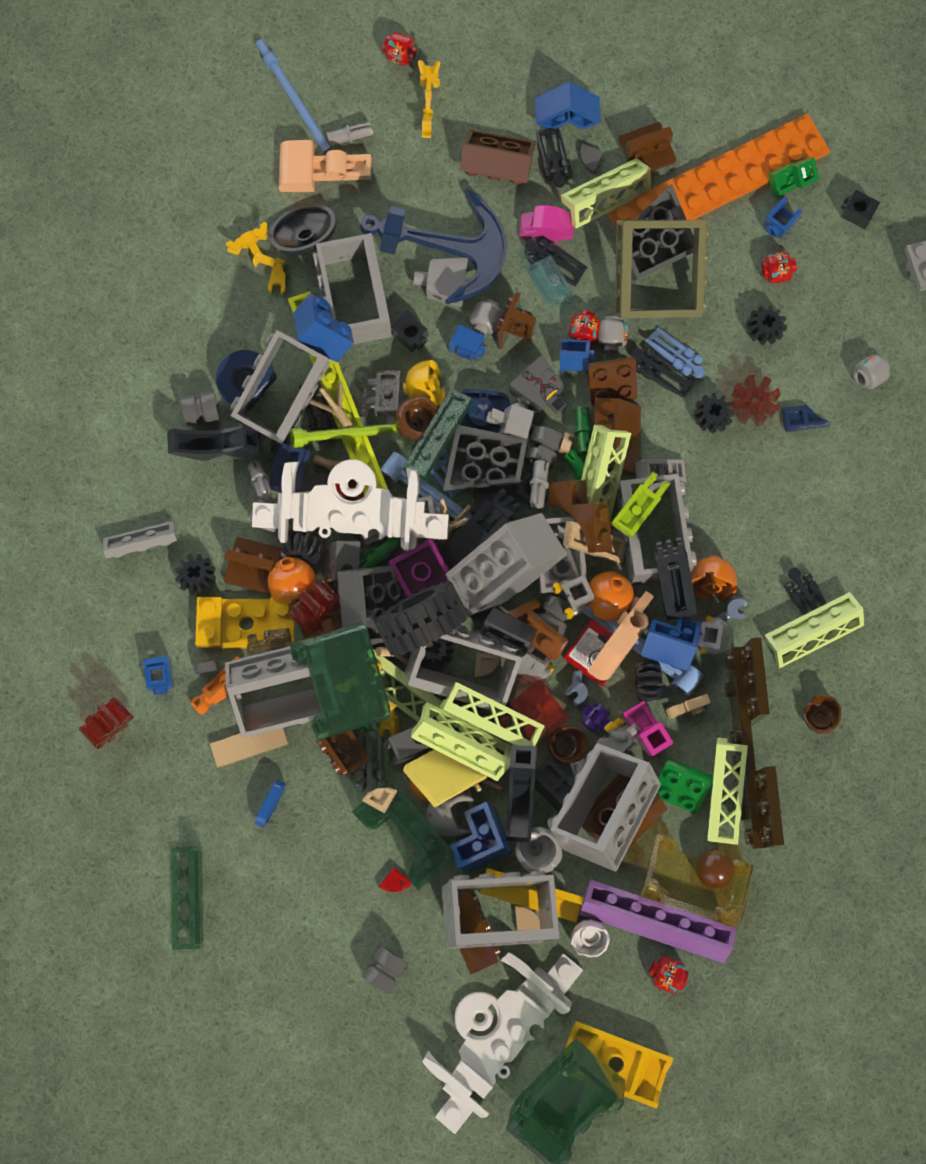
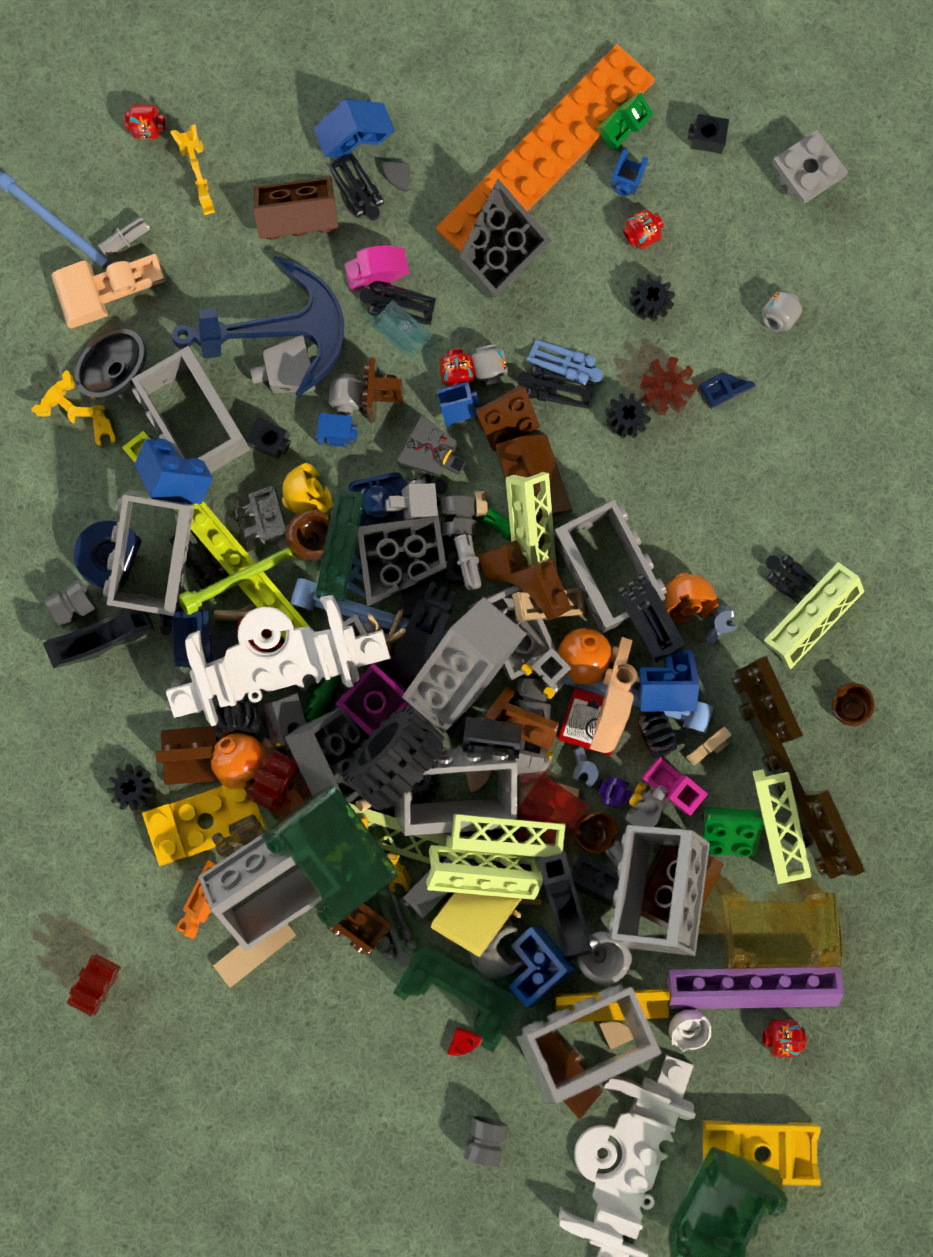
camera: 15 degrees left, 5 degrees up
light grey plate [103,521,177,559] -> none
blue window [143,656,174,695] -> none
clear green fence [171,846,204,950] -> none
dark grey tile [193,660,219,674] -> none
light grey axle [248,461,272,500] -> none
blue tile [255,779,286,827] -> none
tan plant [310,382,352,428] -> none
tan tile [362,787,397,814] -> none
yellowish green fence [561,158,651,228] -> none
green pin [574,406,593,456] -> none
lime hinge [611,472,670,539] -> none
olive window [615,219,709,318] -> none
reddish brown bracket [618,122,677,172] -> none
light grey slope [635,459,687,482] -> none
reddish brown hair [696,848,735,888] -> none
light grey piece [698,616,734,655] -> none

